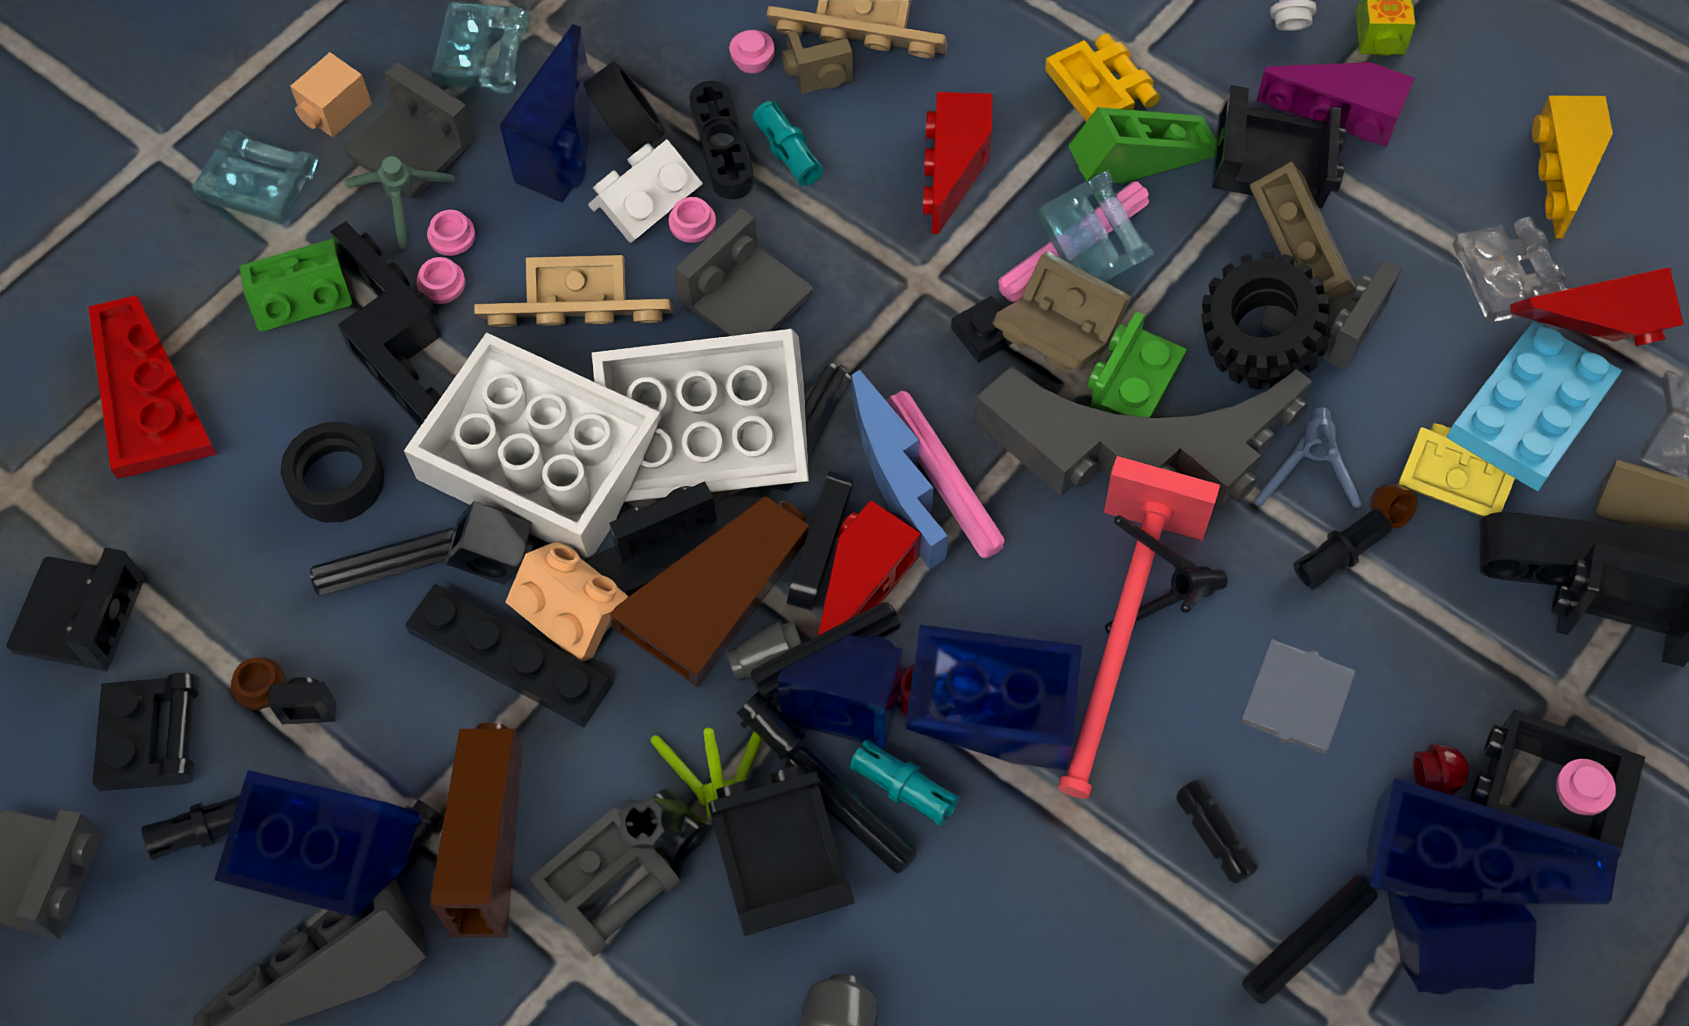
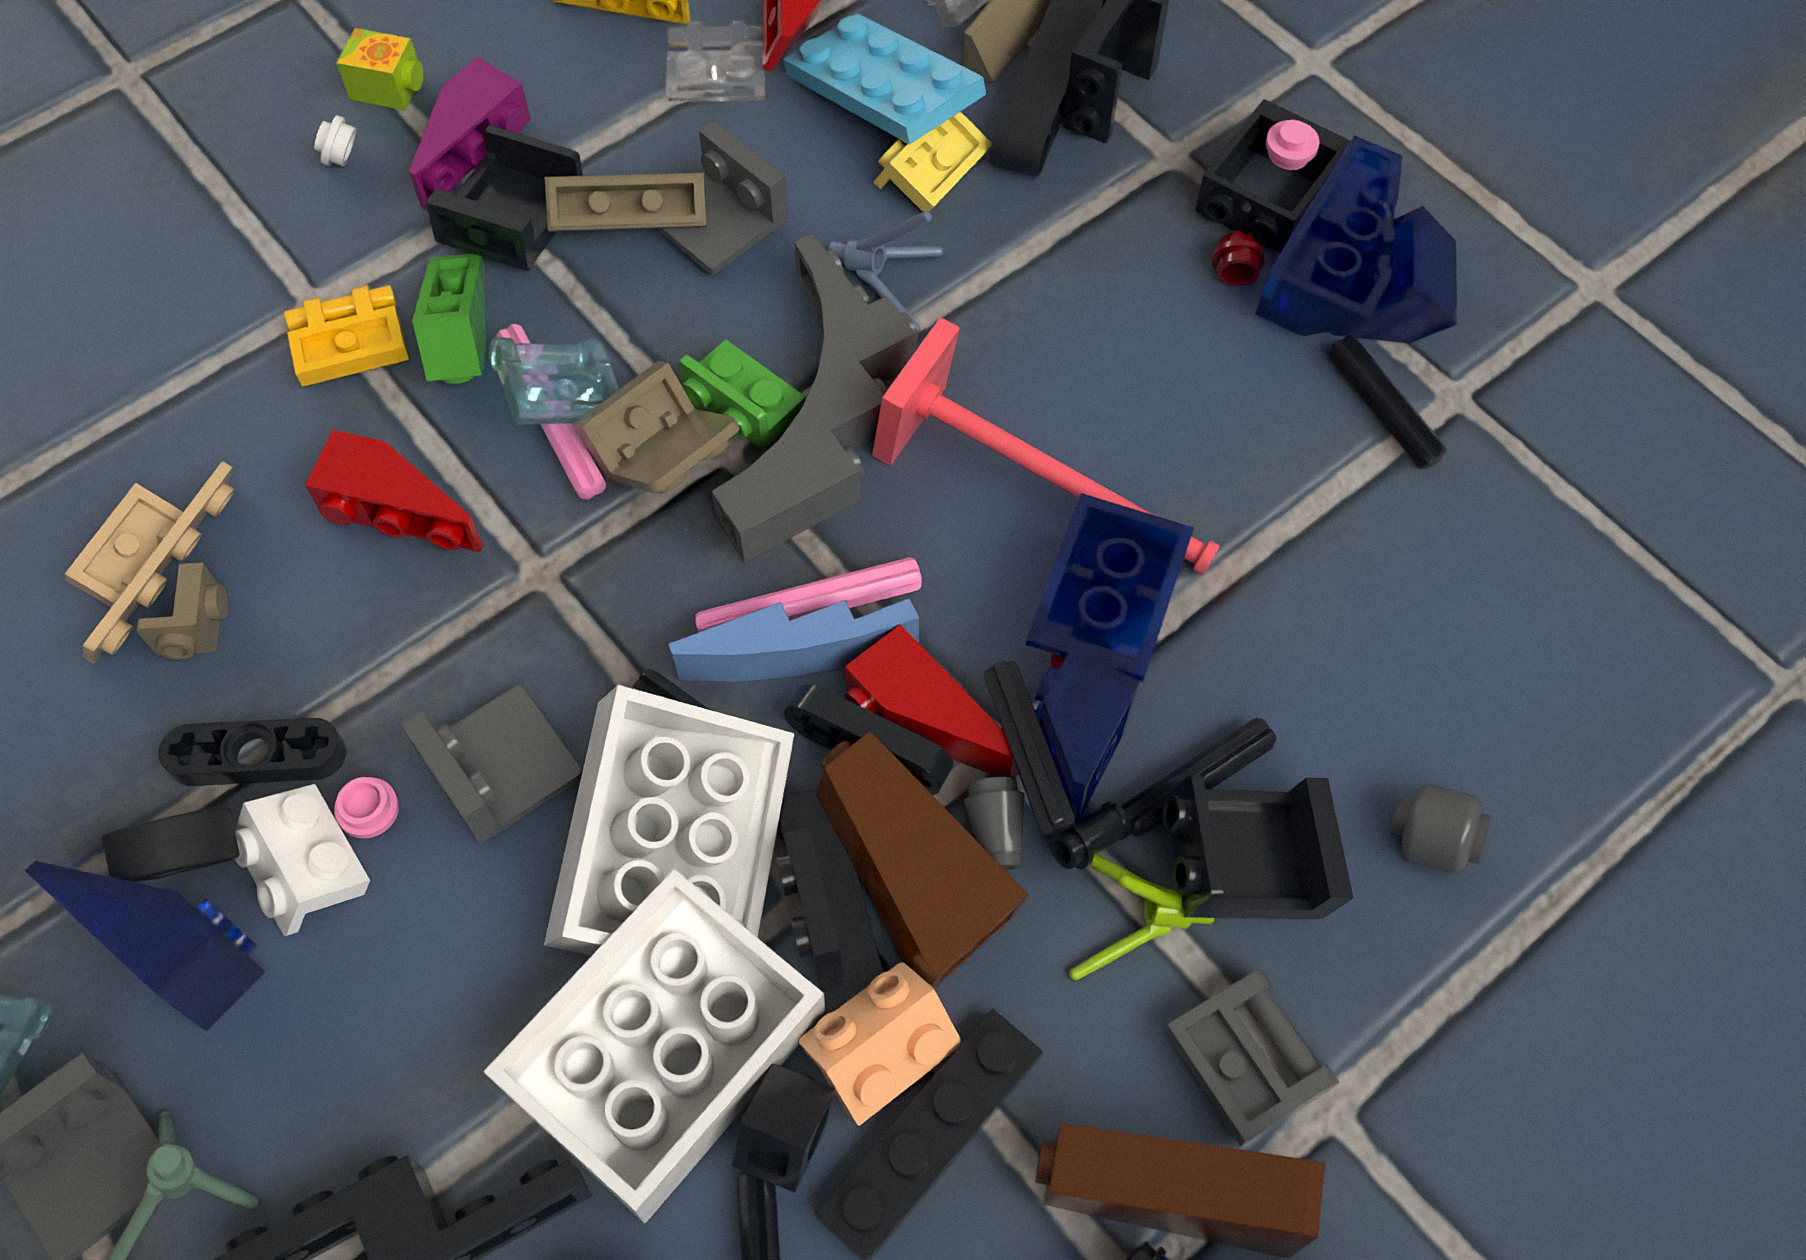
camera: 80 degrees left, 0 degrees up
bright pink plate [416,257,466,304] -> none
bright pink plate [427,210,476,256] -> none
tan bracket [474,255,674,327] -> none
black piece [618,788,709,863] -> none
bright pink plate [730,30,775,73] -> none
teal pin [752,101,824,186] -> none
teal pin [850,739,960,827] -> none
black plate [951,296,1013,363] -> none
black plant [1105,515,1228,633] -> none
black axle [1176,779,1258,883] -> none
black tyre [1201,252,1331,390] -> none
clear piece [1241,639,1355,755] -> none
black axle [1293,509,1392,590] -> none
reddish brown hinge [1370,484,1417,528] -> none

